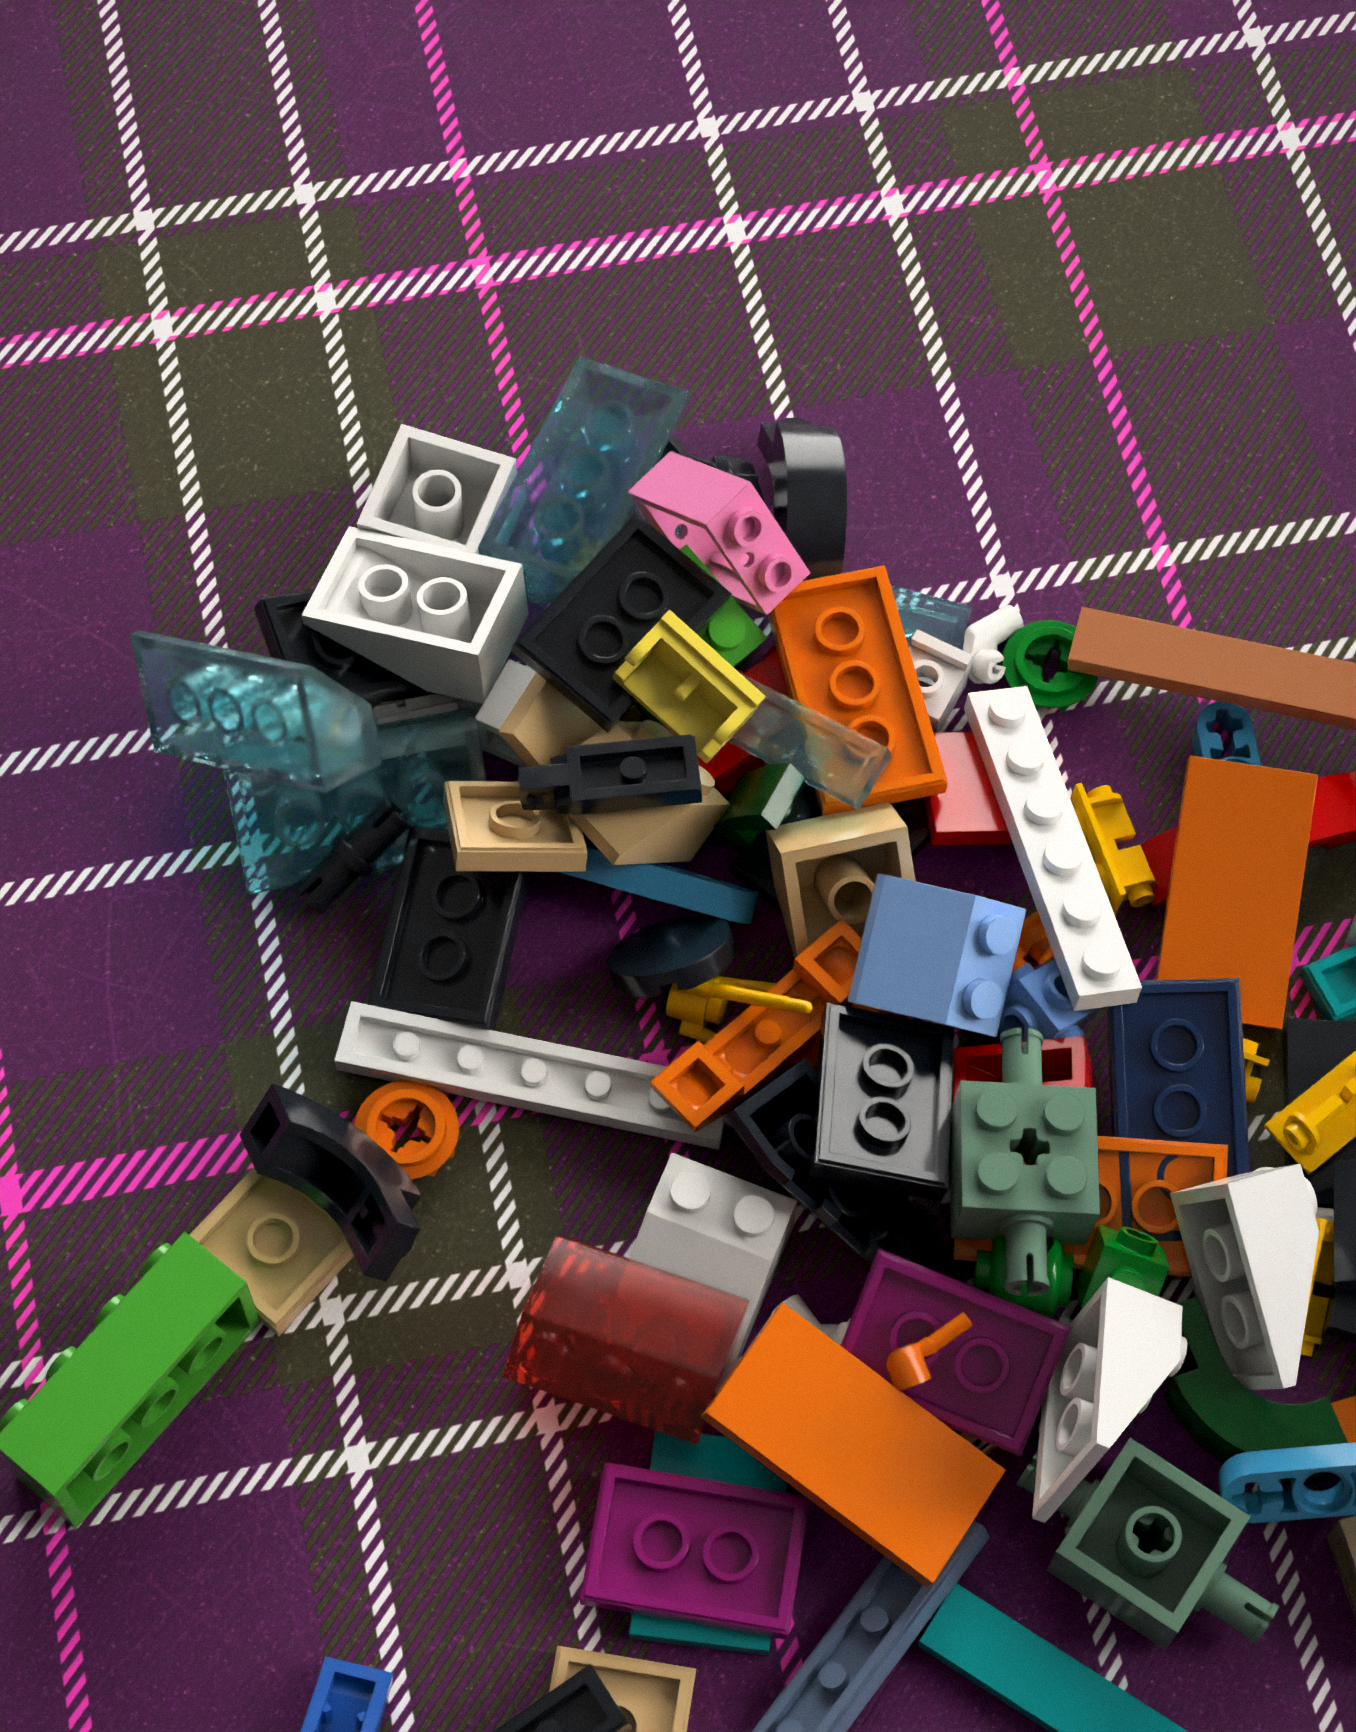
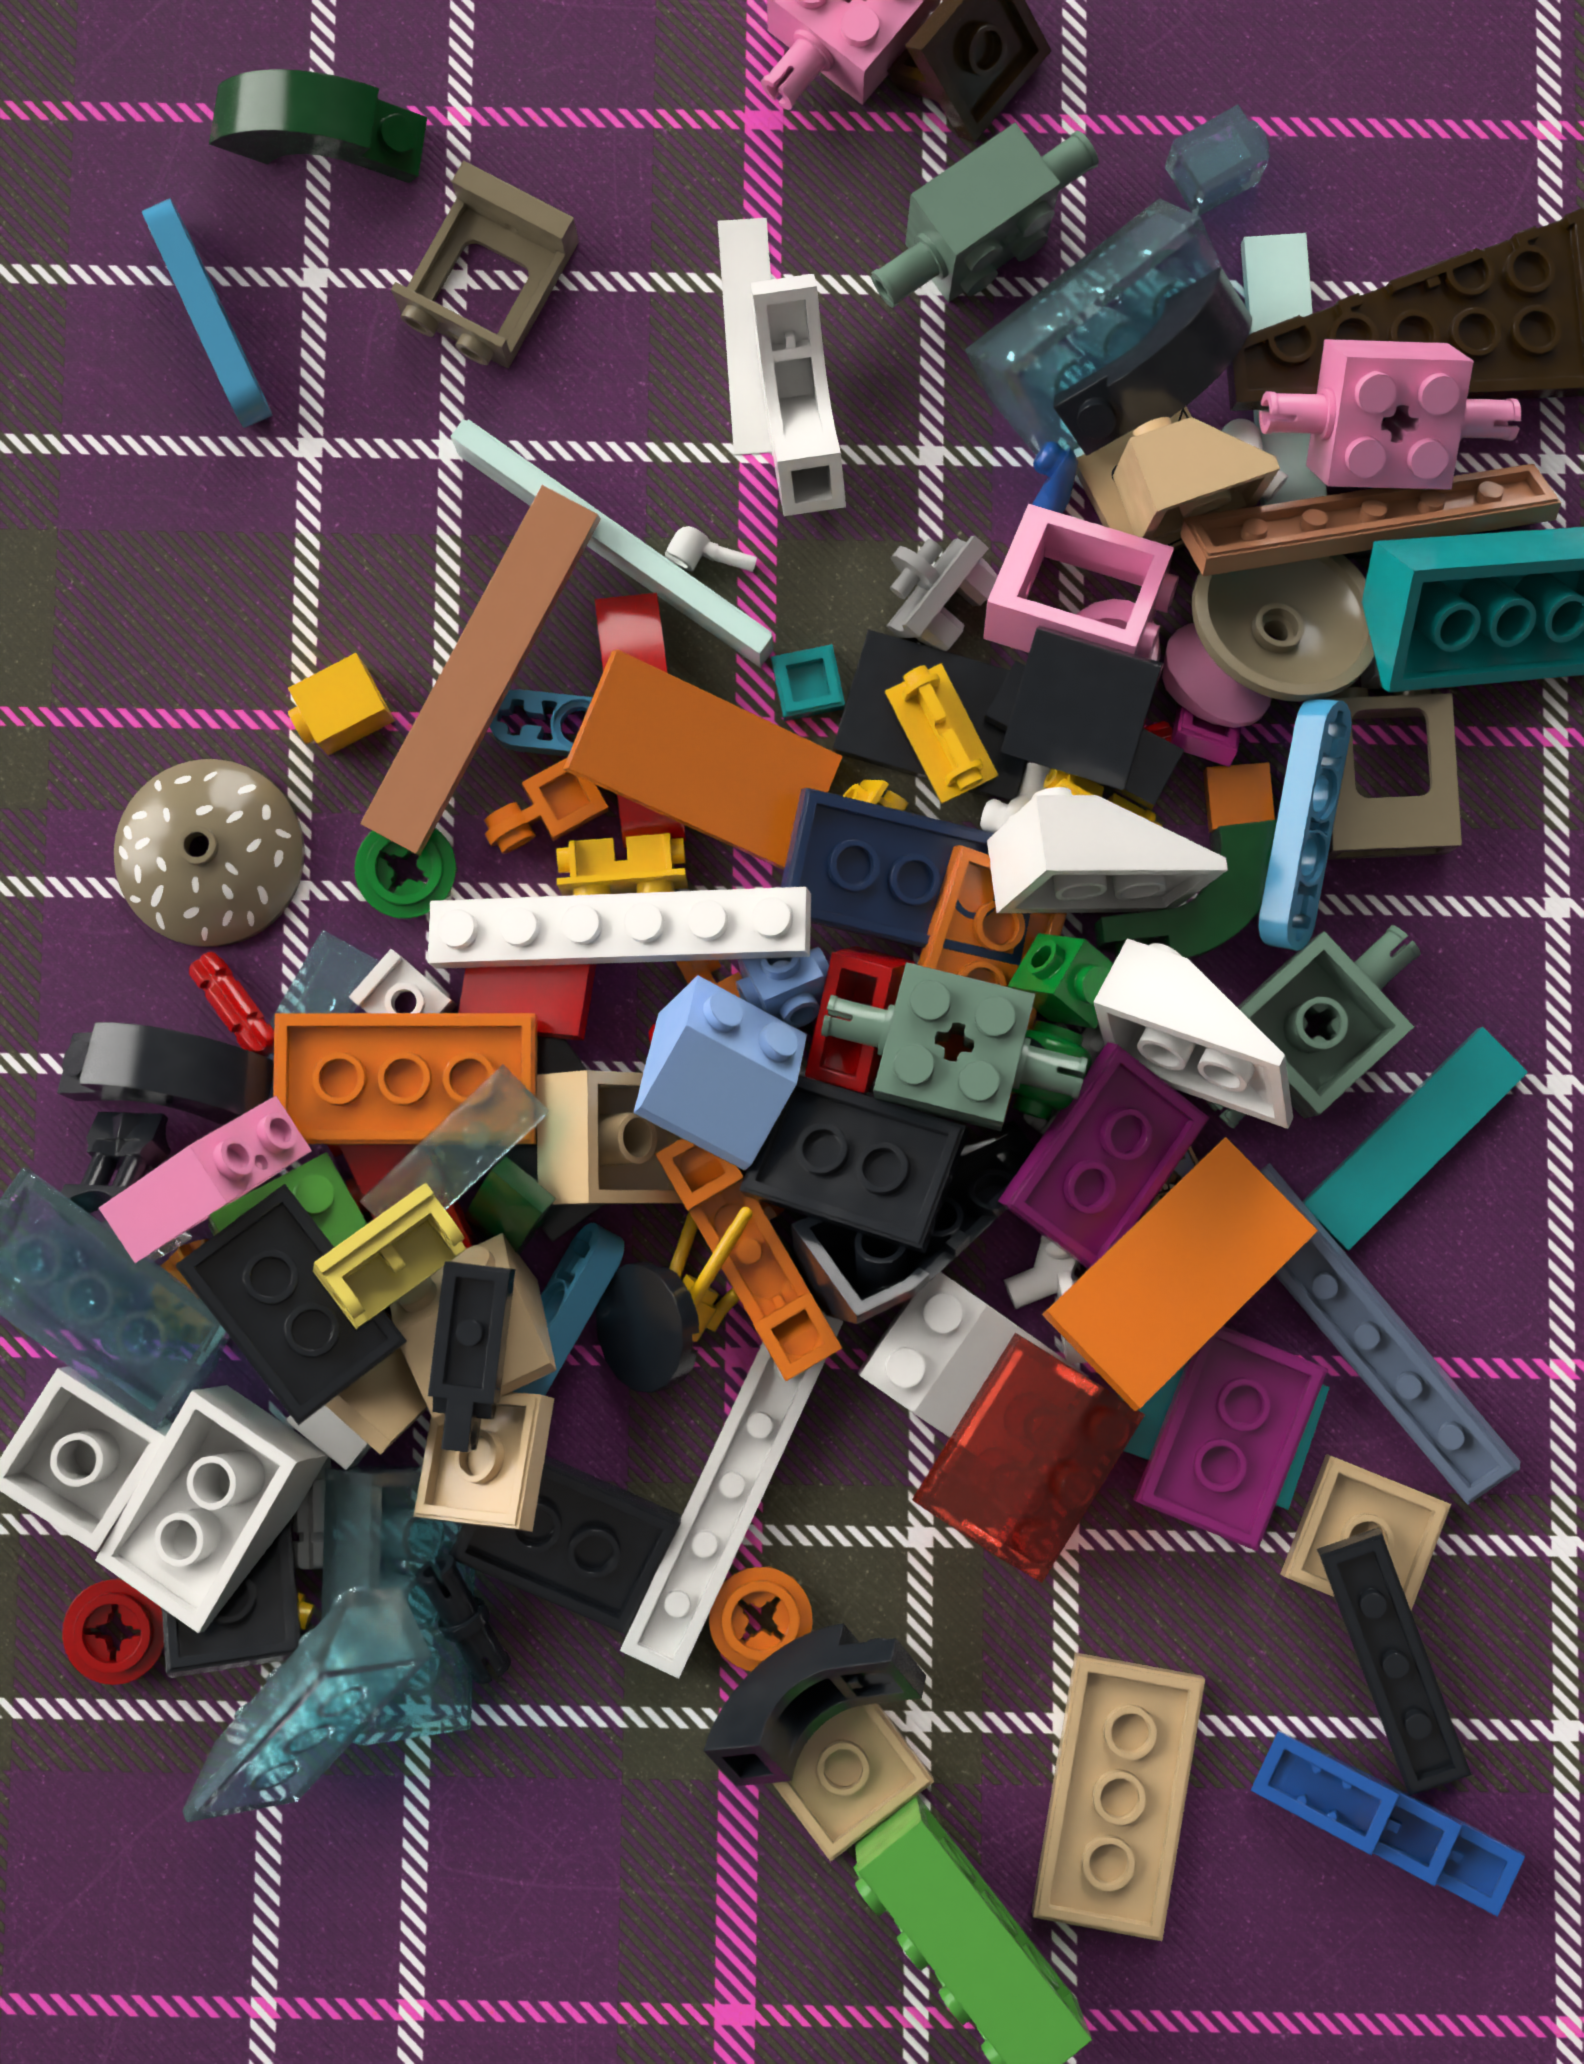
camera: 75 degrees left, 20 degrees up
orange hand [886,1312,973,1390] -> none
white arm [963,605,1023,684] -> none
none -> red gear [62,1578,164,1685]
none -> dark tan dish [114,759,305,947]
none -> red axle [189,952,274,1058]
none -> yellow brick [288,653,395,756]
none -> orange plate [484,757,608,854]
none -> tan tile [1031,1652,1205,1941]

